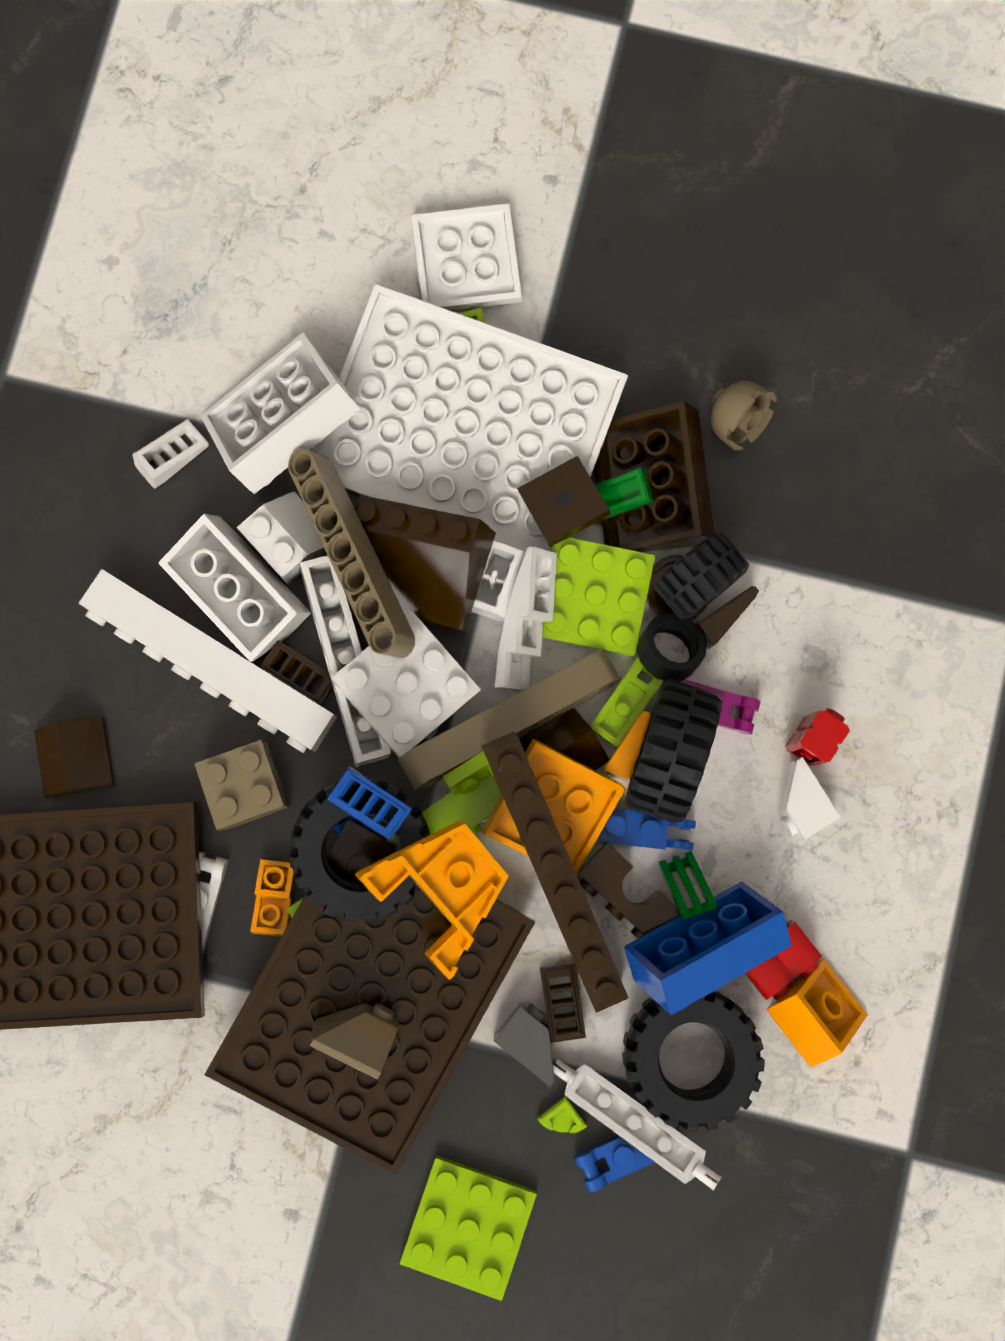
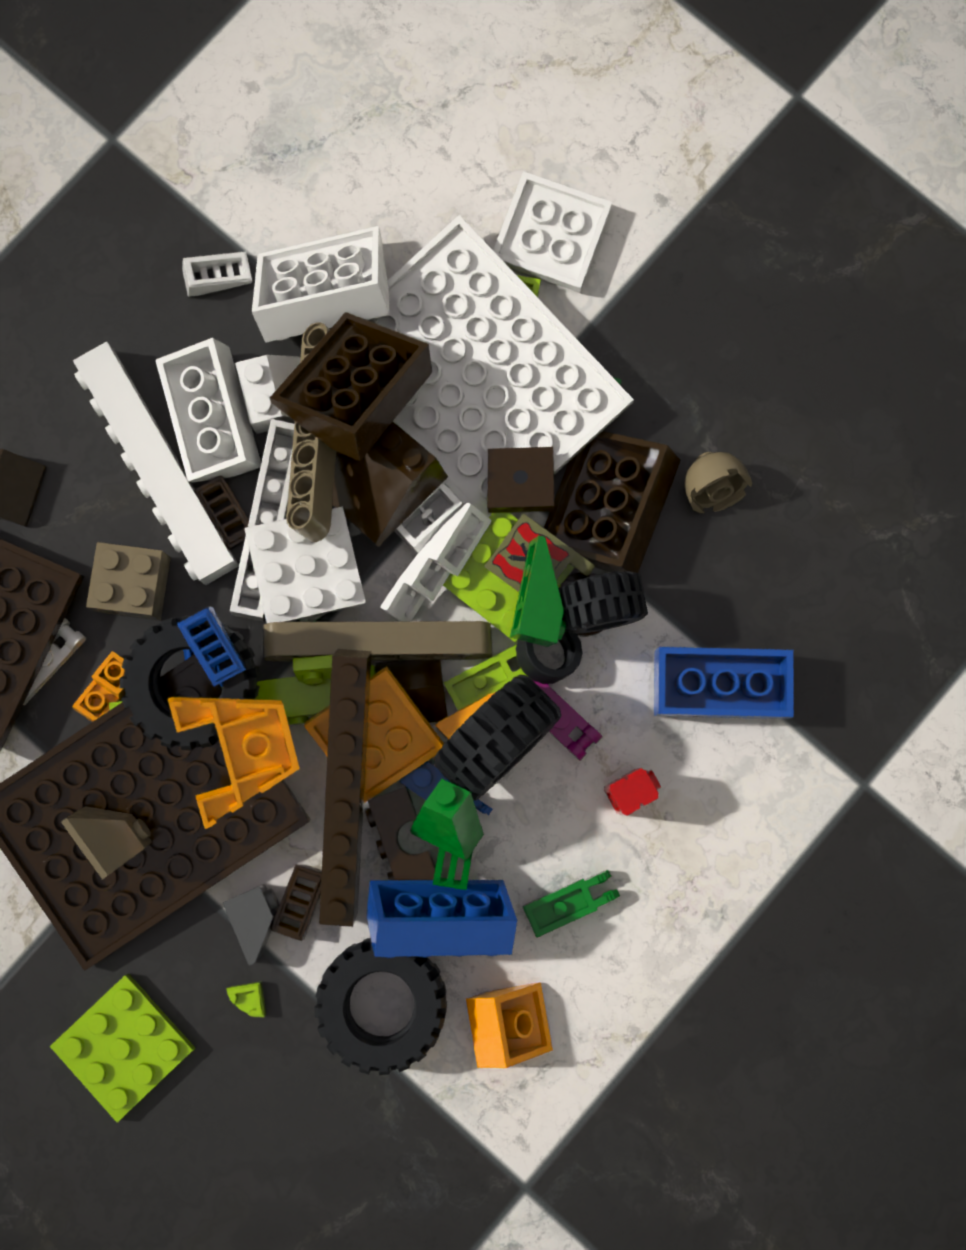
camera: 30 degrees right, 0 degrees up
white plate [553,1059,722,1190] -> none
blue plate [574,1118,661,1192] -> none
green tile [595,467,653,522] -> none
dark brown slope [697,586,759,649] -> none
red brick [745,920,822,1000] -> none
white slope [779,757,841,840] -> none
none -> dark brown slope [270,312,432,461]
none -> green slope [410,779,484,861]
none -> flag [484,513,595,592]
none -> green slope [510,535,566,647]
none -> green hinge [522,870,620,938]
none -> blue brick [654,647,794,719]

